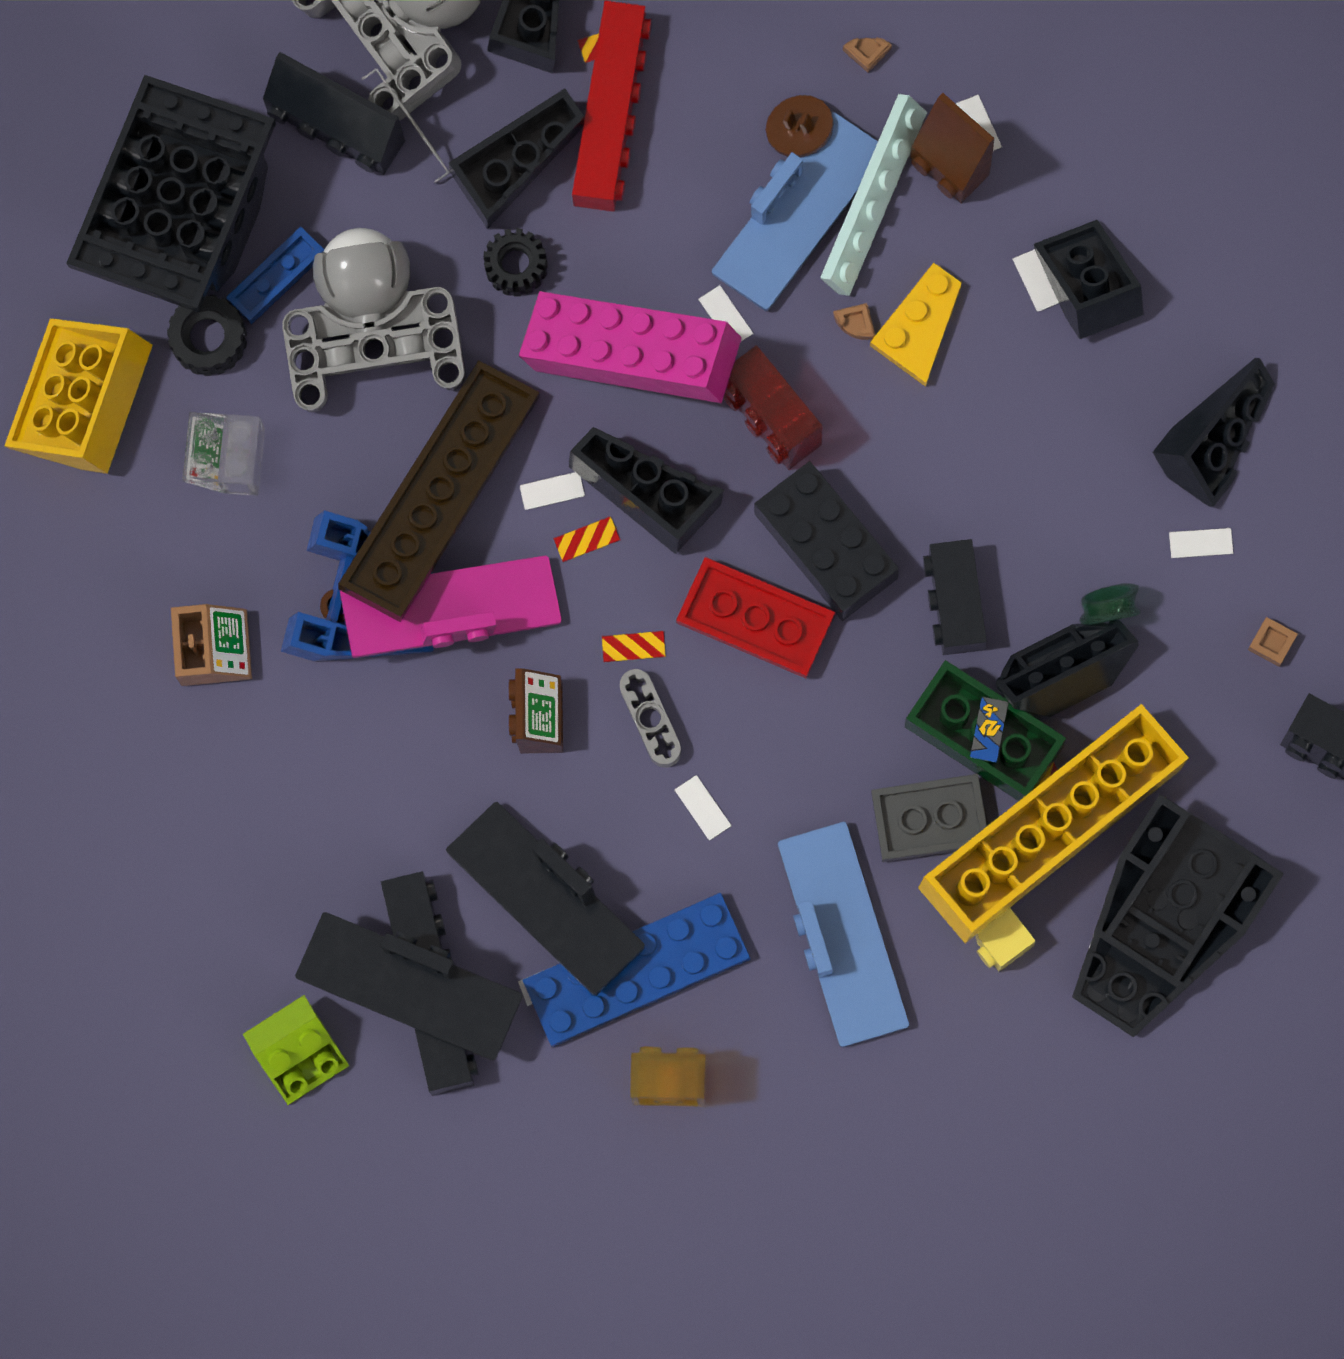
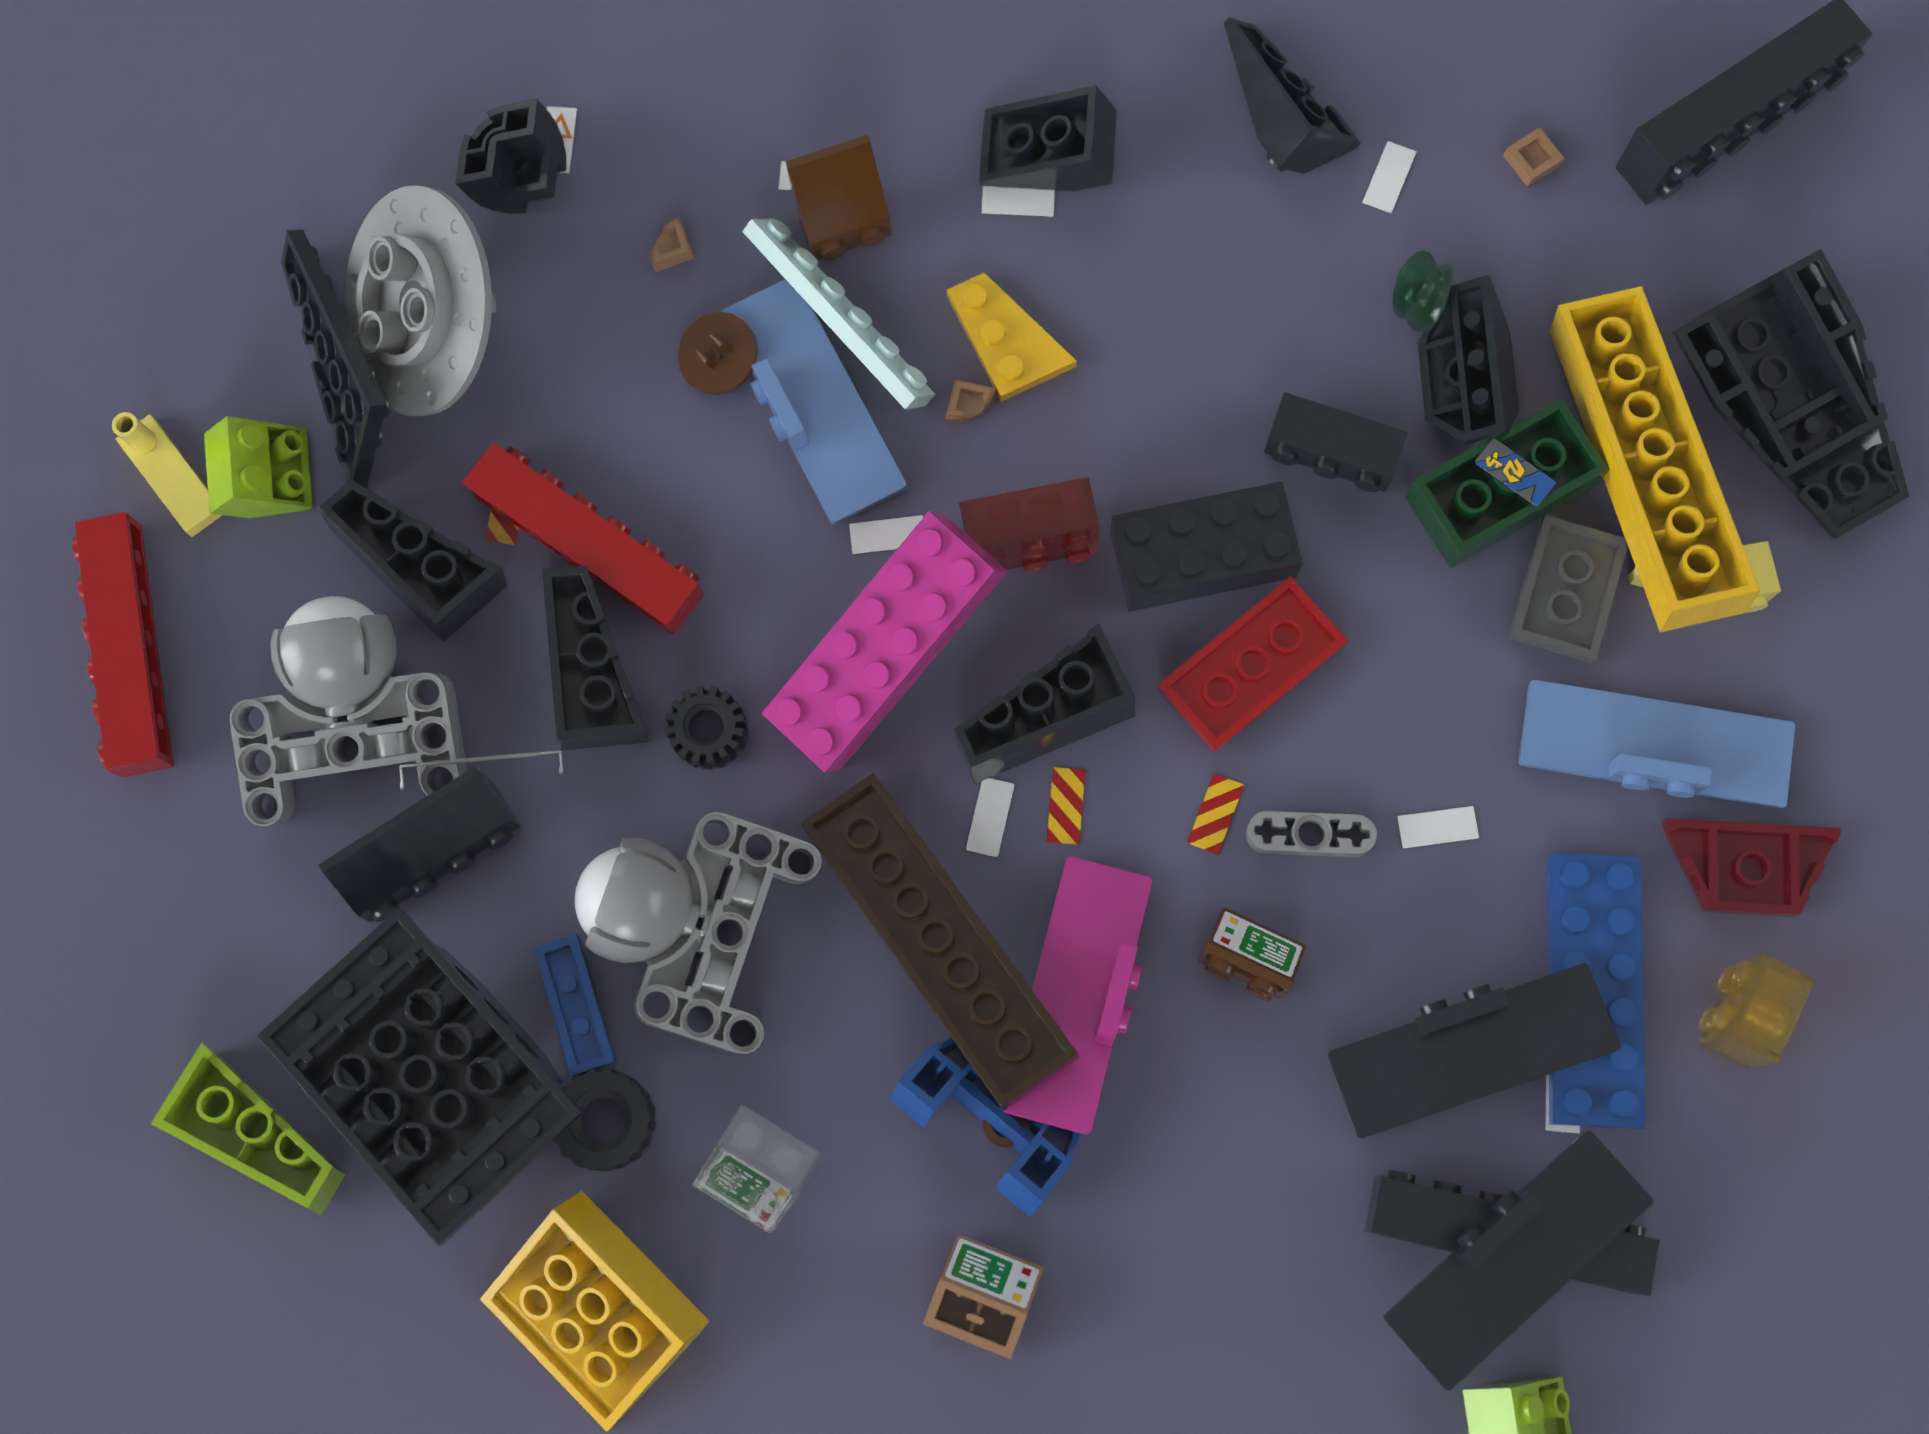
camera: 65 degrees left, 0 degrees up
none -> lime wedge [151,1043,345,1216]
none -> dark red wing [1662,818,1841,917]

